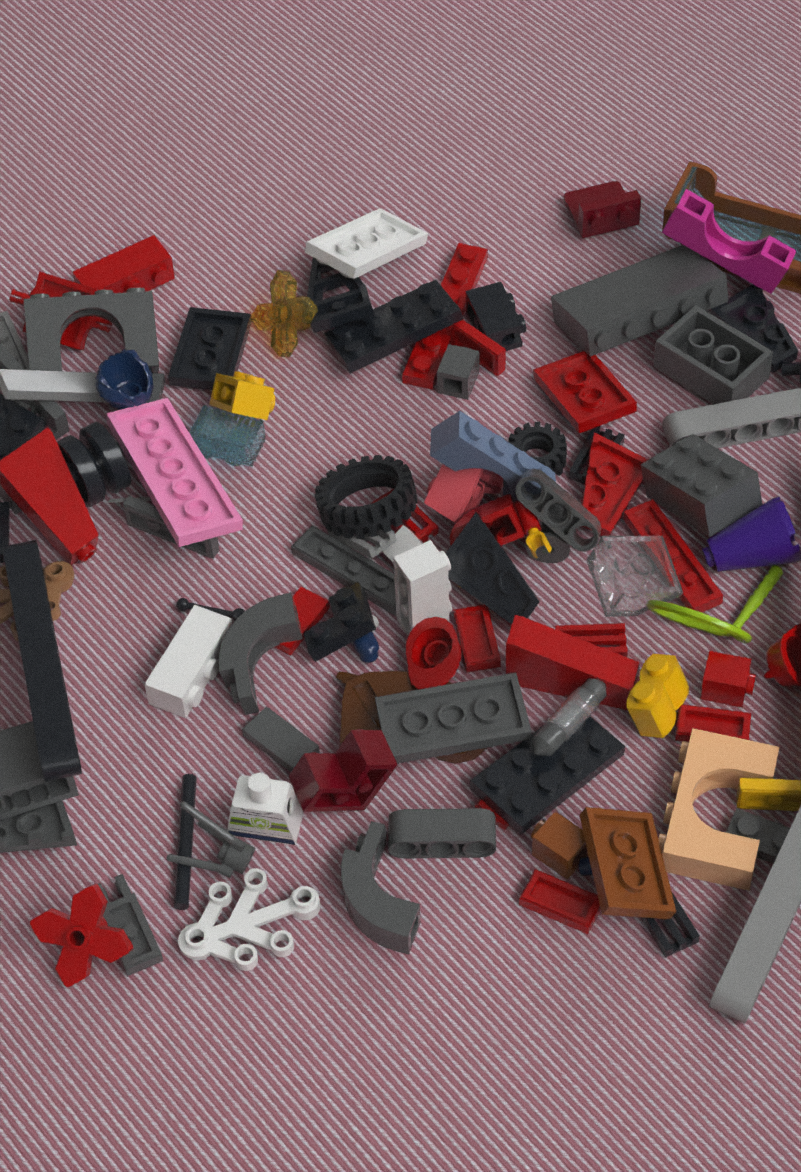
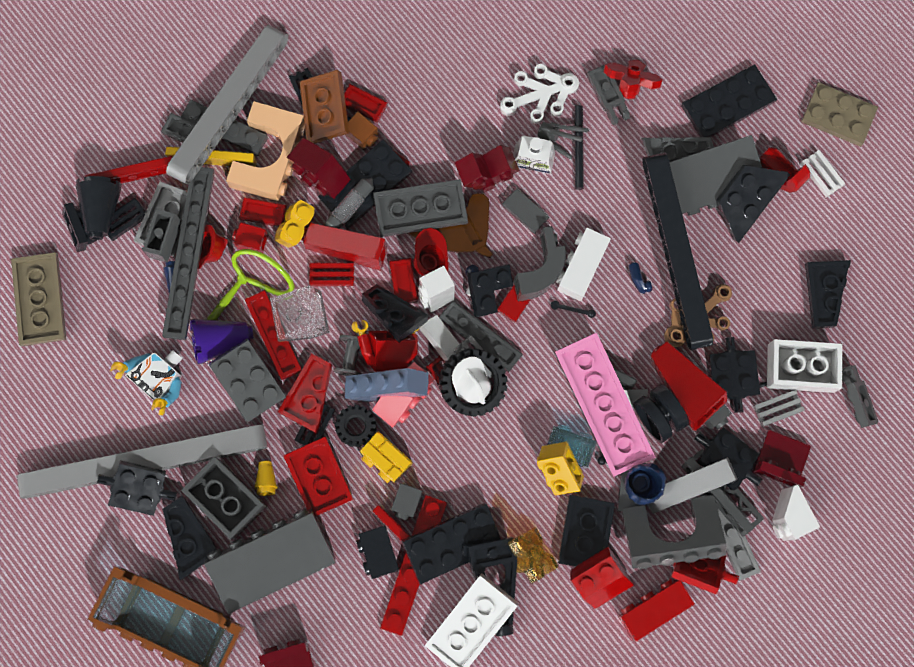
camera: 175 degrees right, 25 degrees up
dark grey arch [341,821,421,955] -> none
dark grey beam [388,808,496,859] -> none
dark grey beam [515,469,601,552] -> none
dark pink arch [662,189,796,294] -> none
none -> yellow cone [254,461,278,496]
none -> dark red brick [286,138,351,199]
none -> yellow brick [360,431,413,484]
none -> white piece [452,357,491,404]
none -> red slope [570,546,634,609]
none -> dark blue arm [628,263,652,294]

